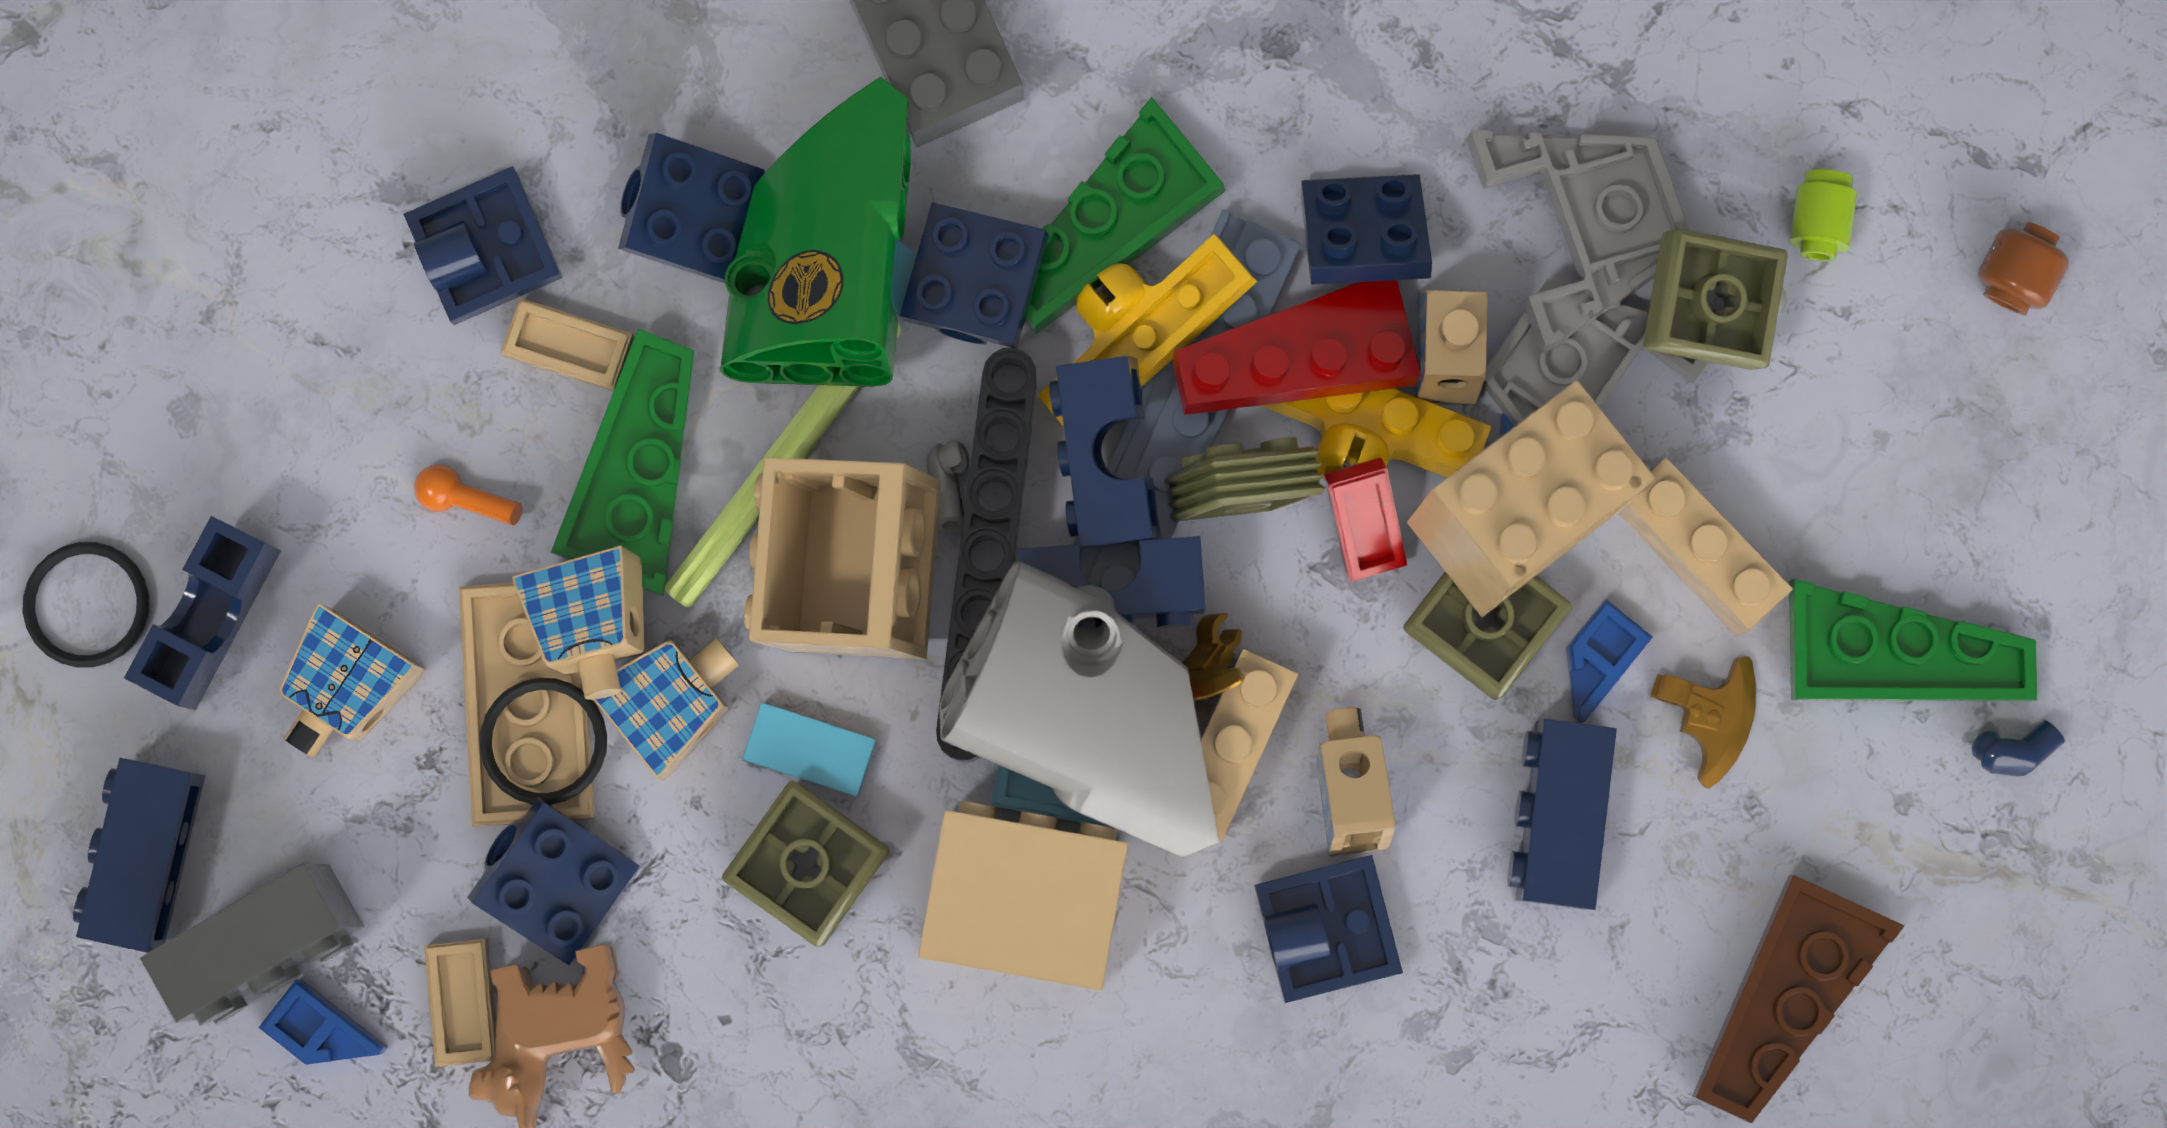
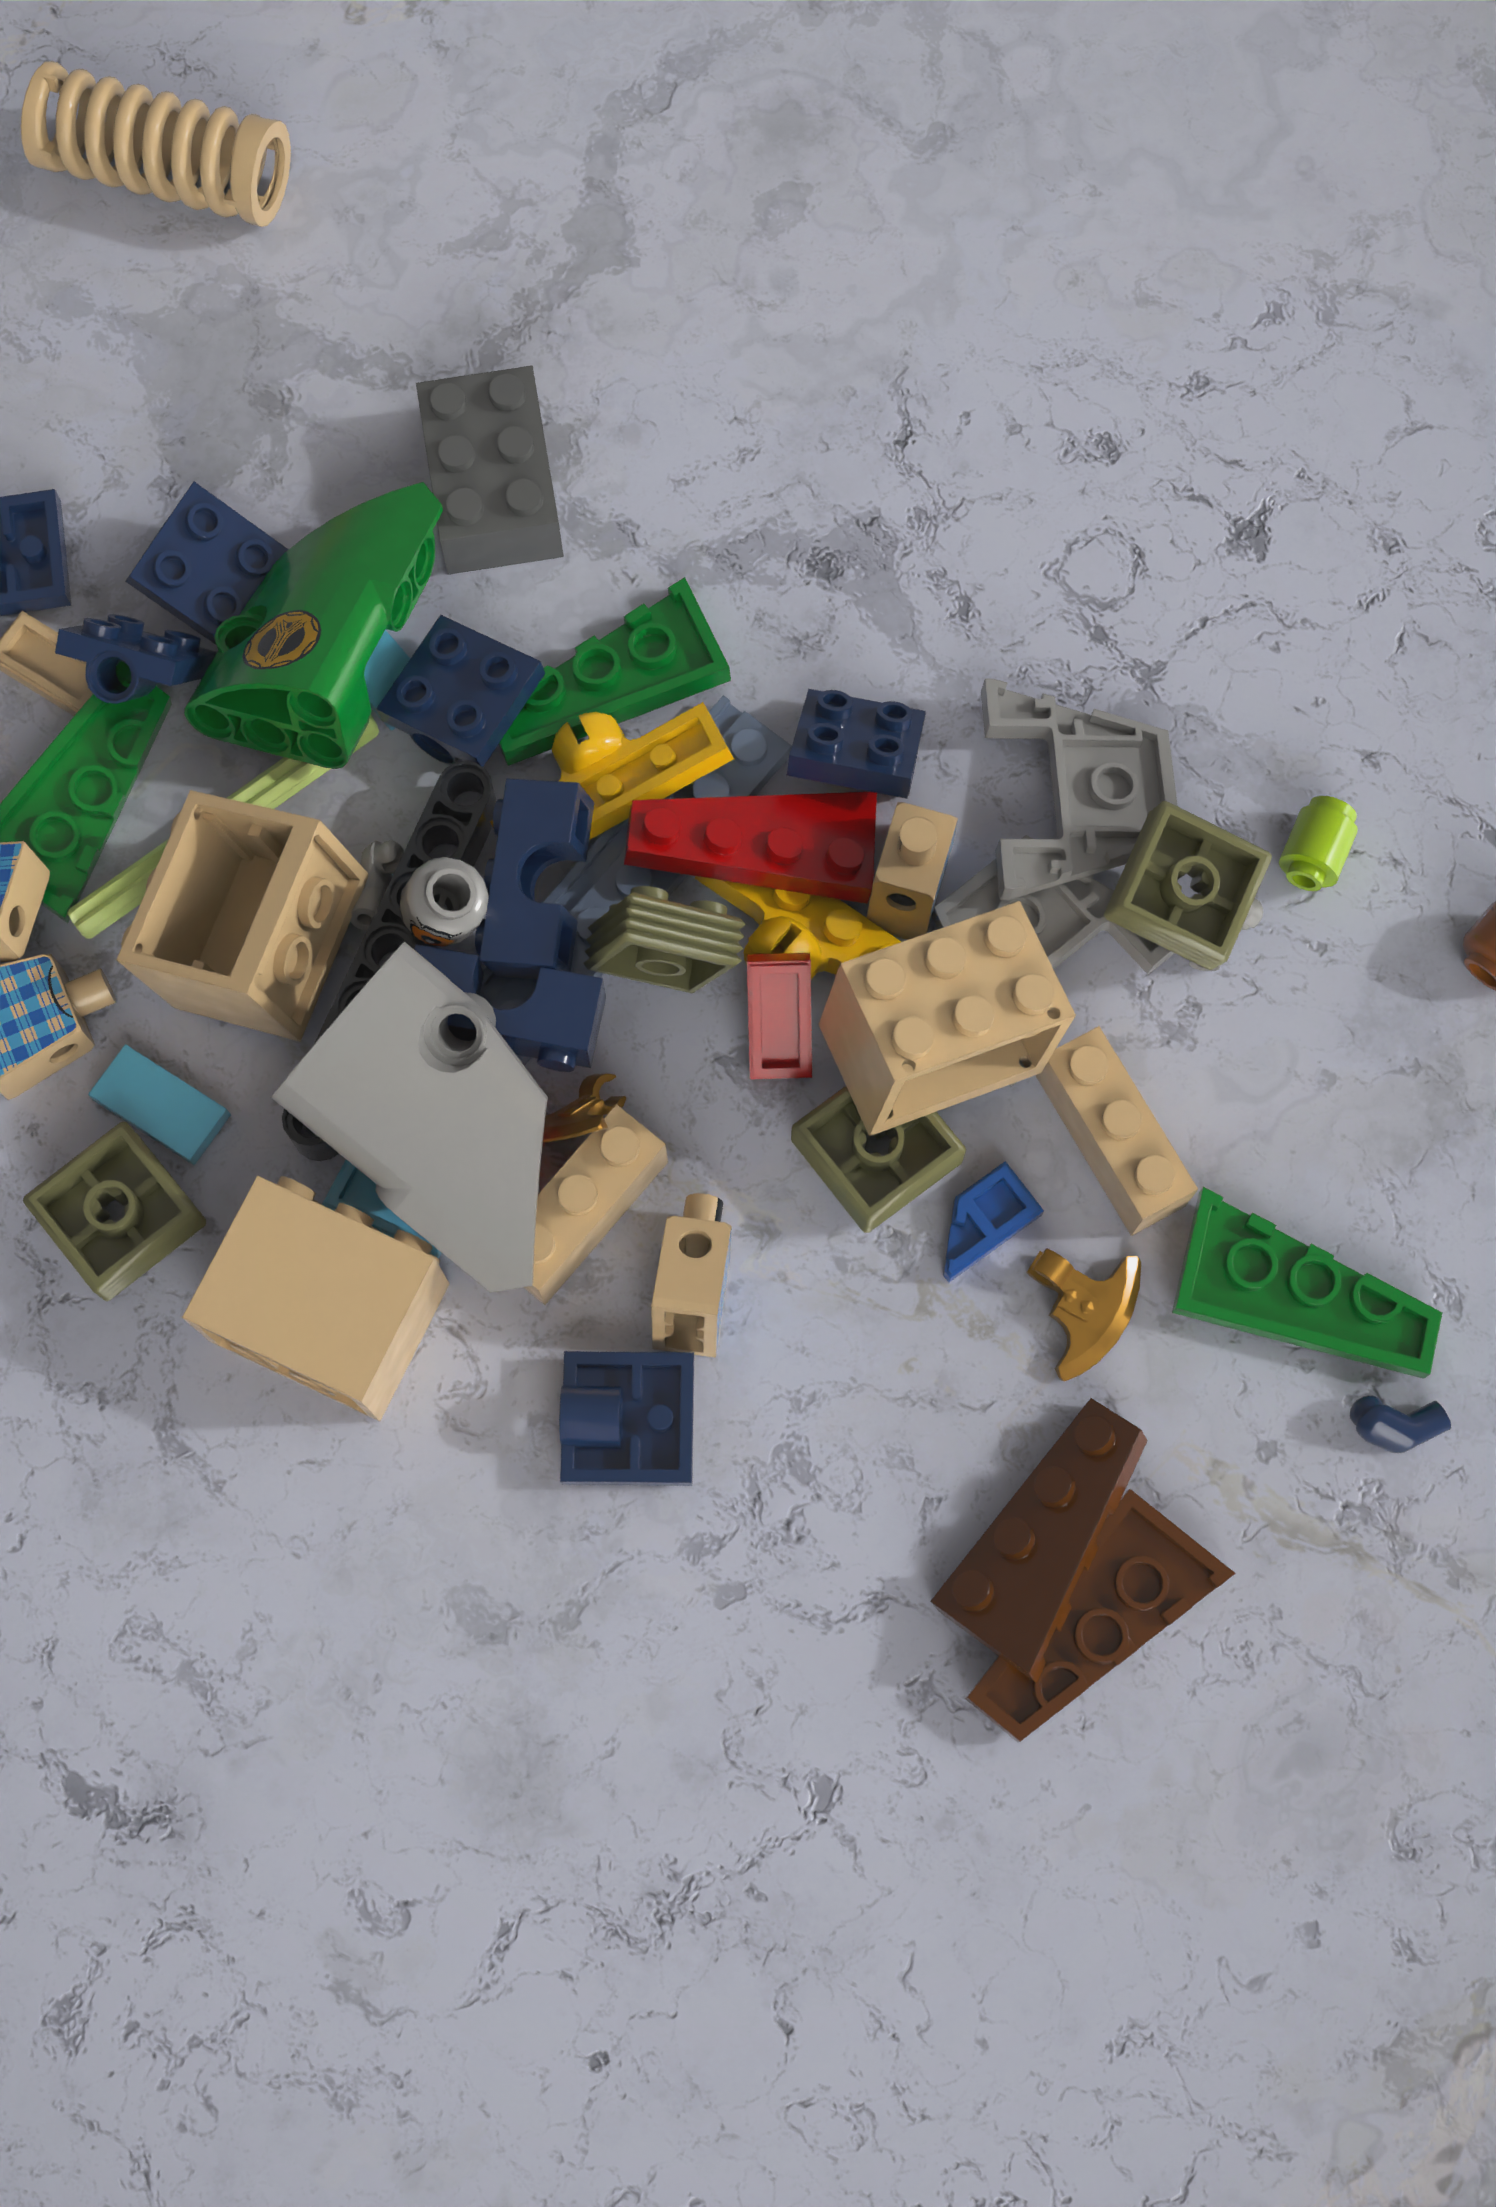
camera: 15 degrees right, 10 degrees down
dark blue brick [1507,719,1617,910] -> none
none -> dark blue plate [55,614,217,704]
none -> light grey head [400,857,489,947]
none -> reddish brown wing [930,1398,1148,1683]

